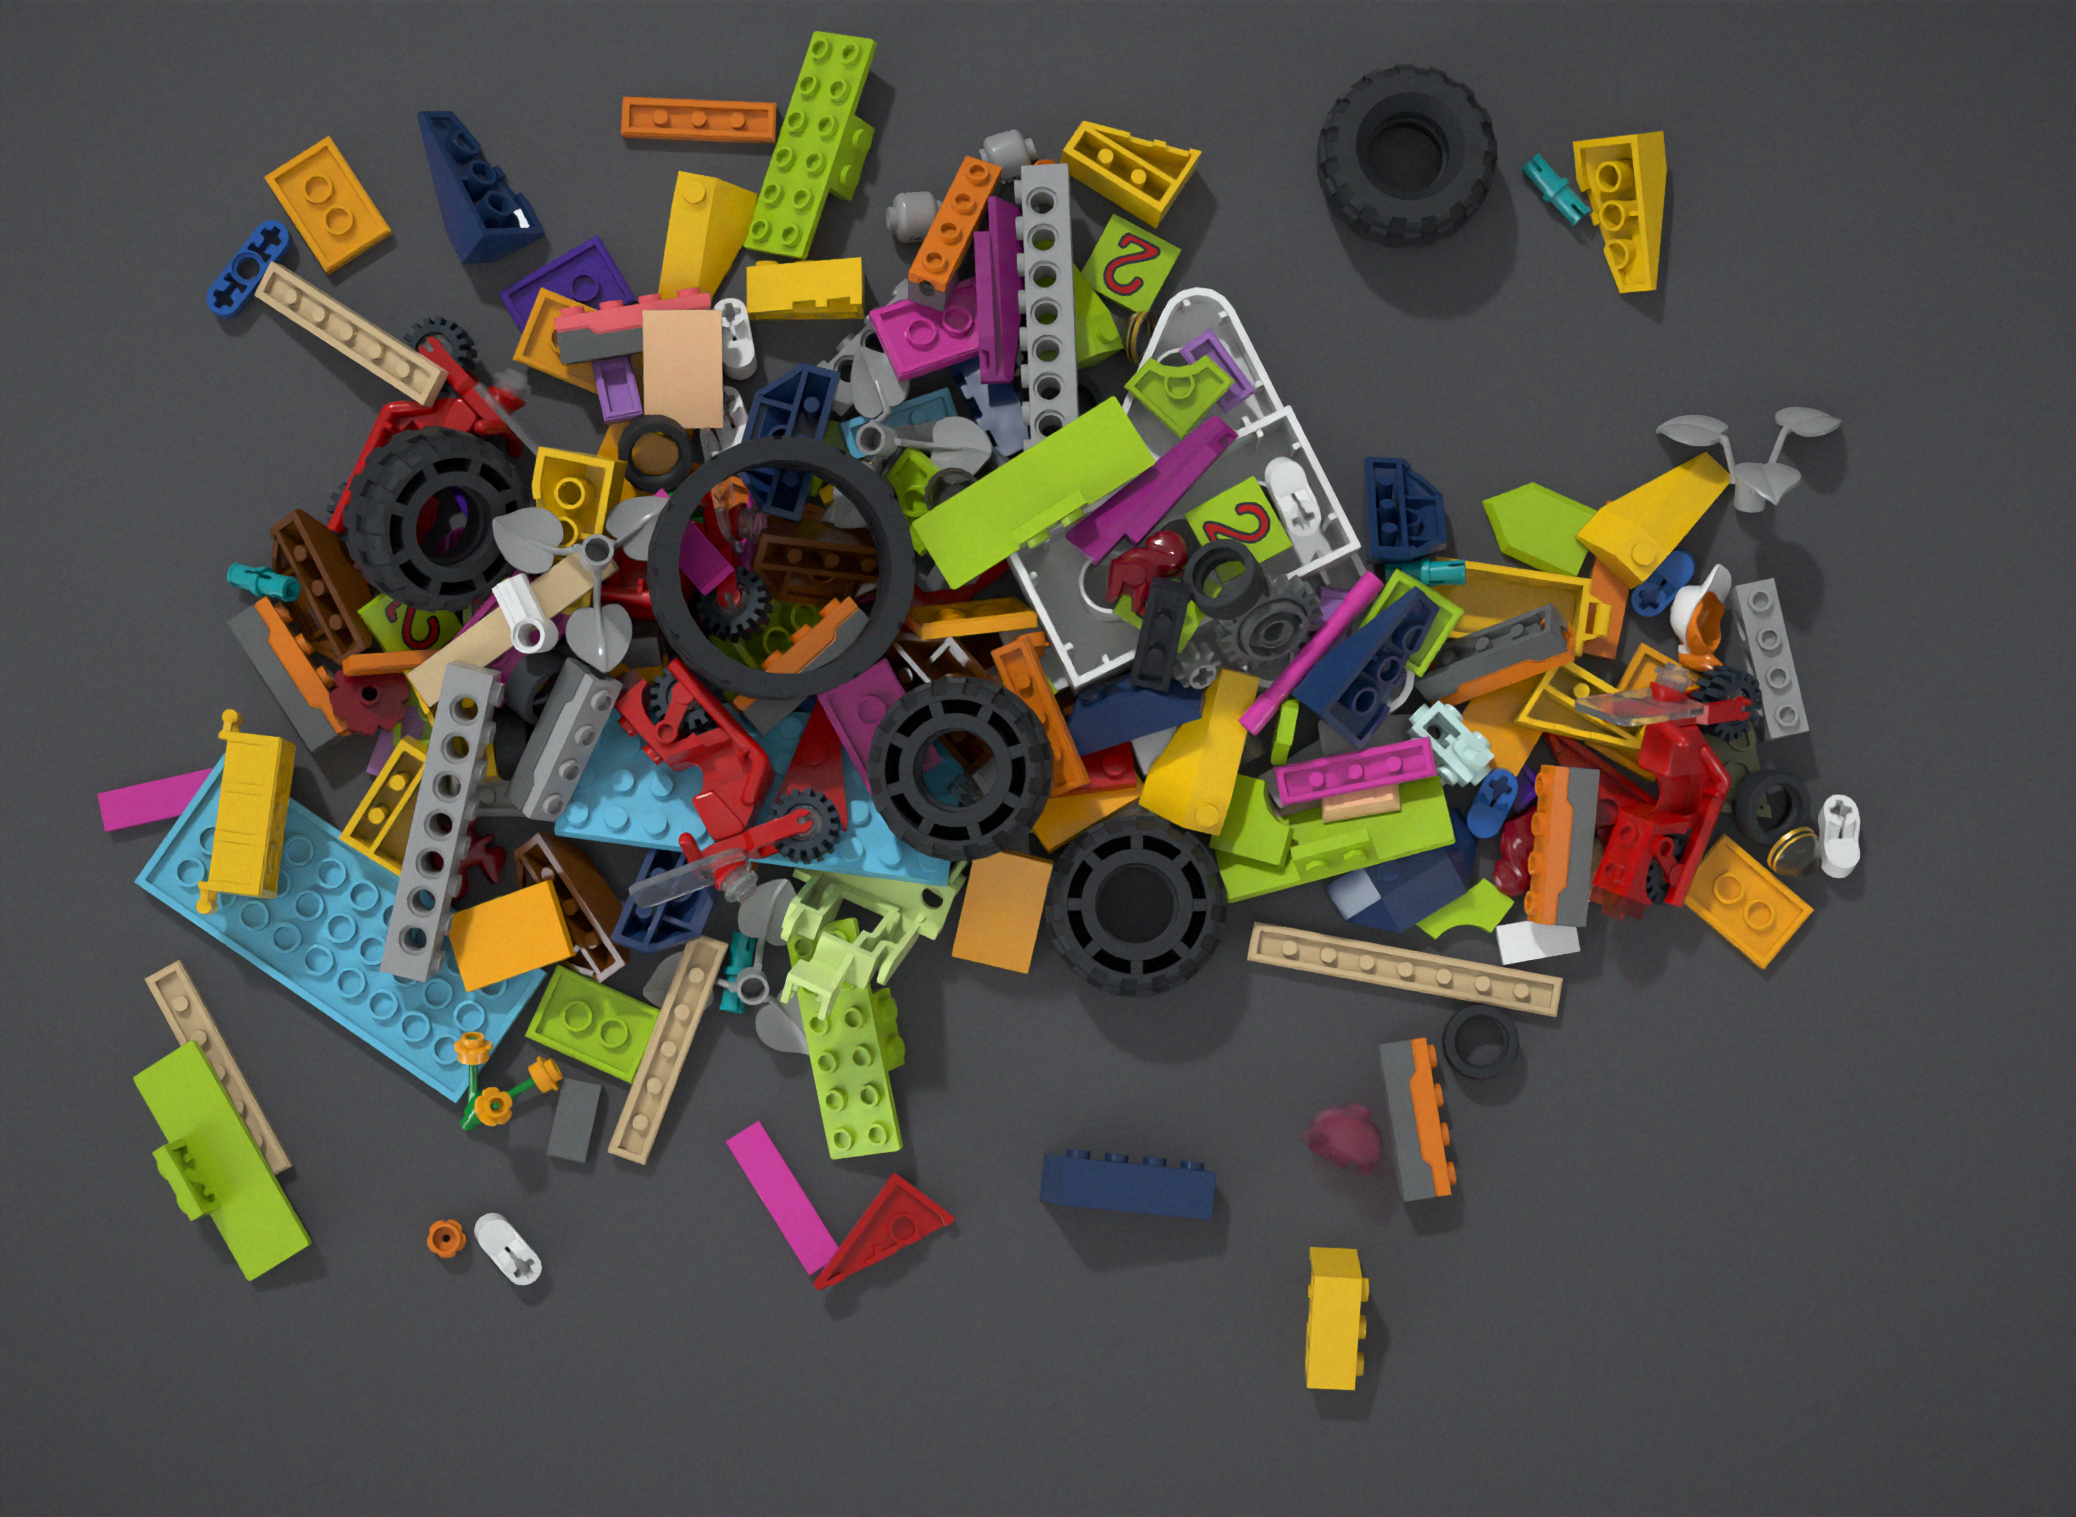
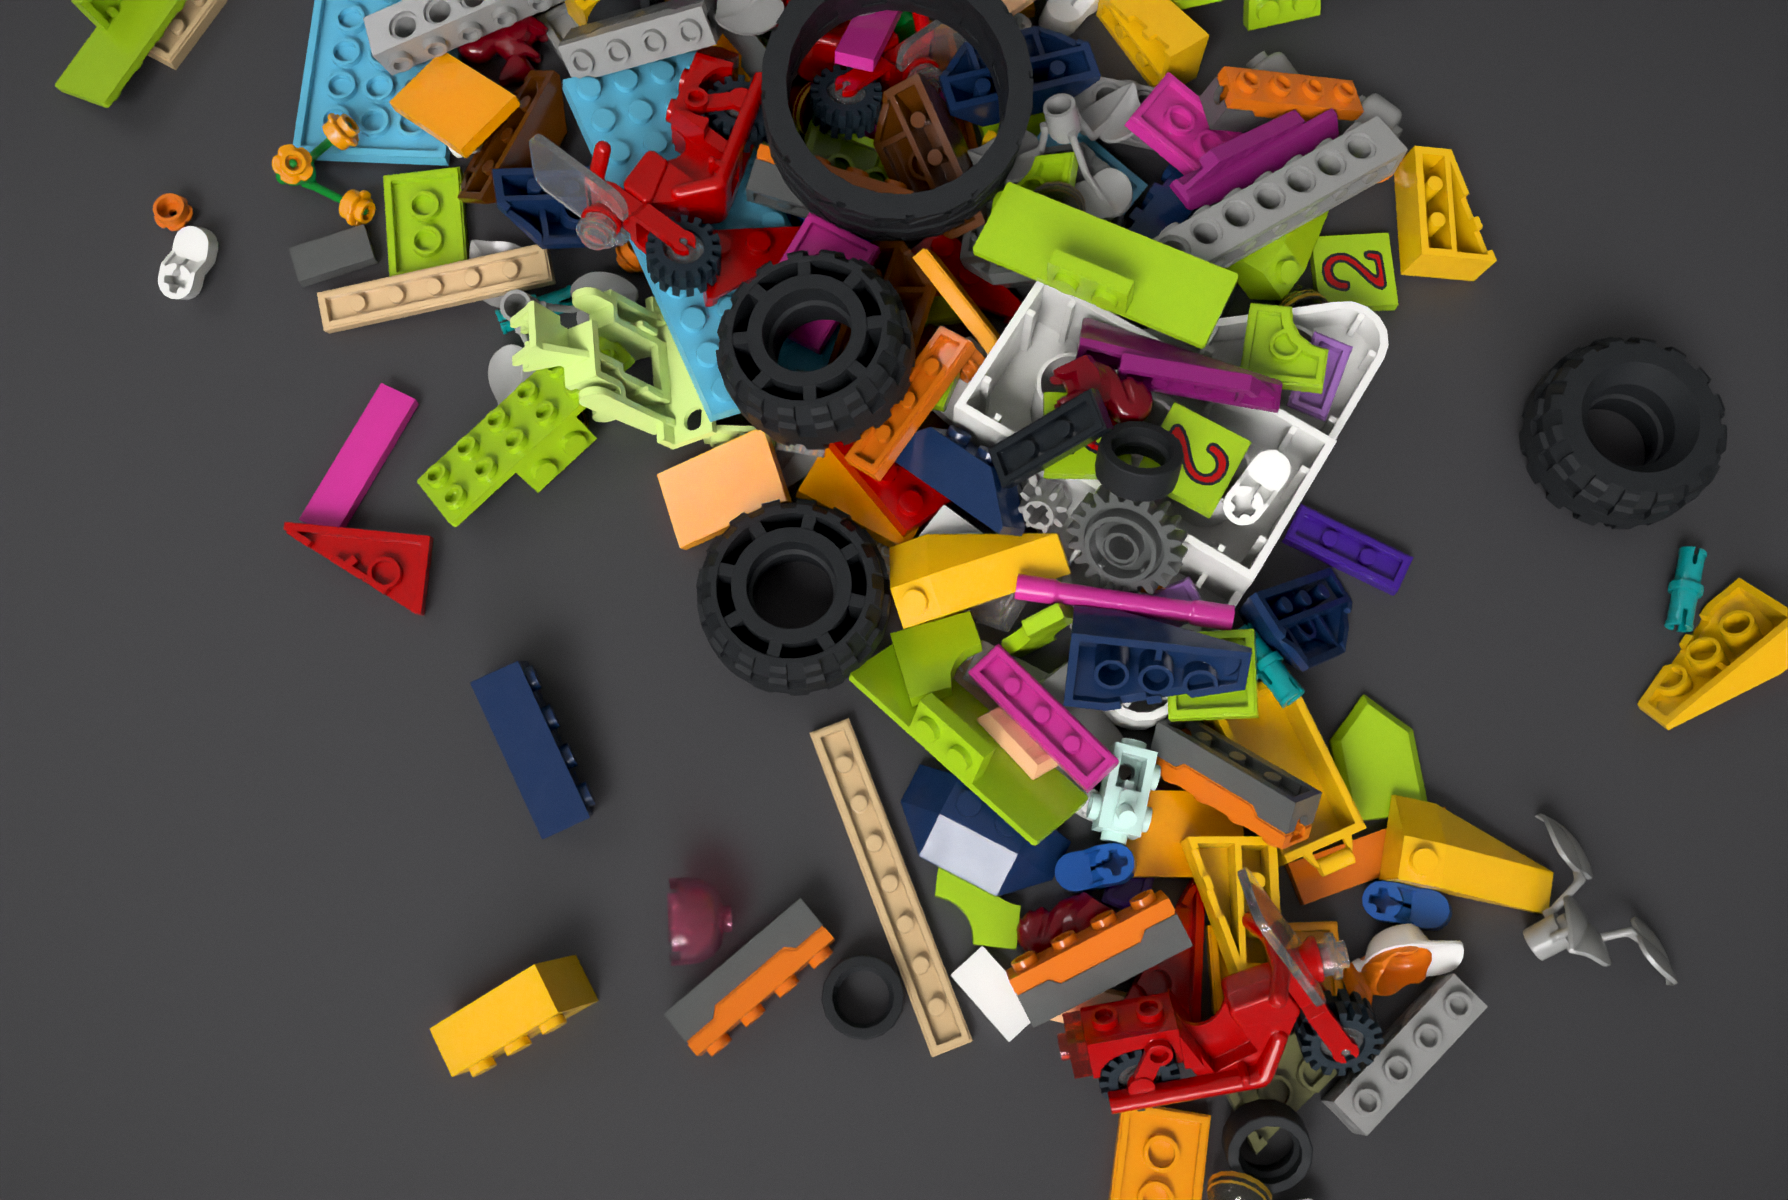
camera: 60 degrees right, 10 degrees down
none -> dark purple tile [1282,504,1413,596]

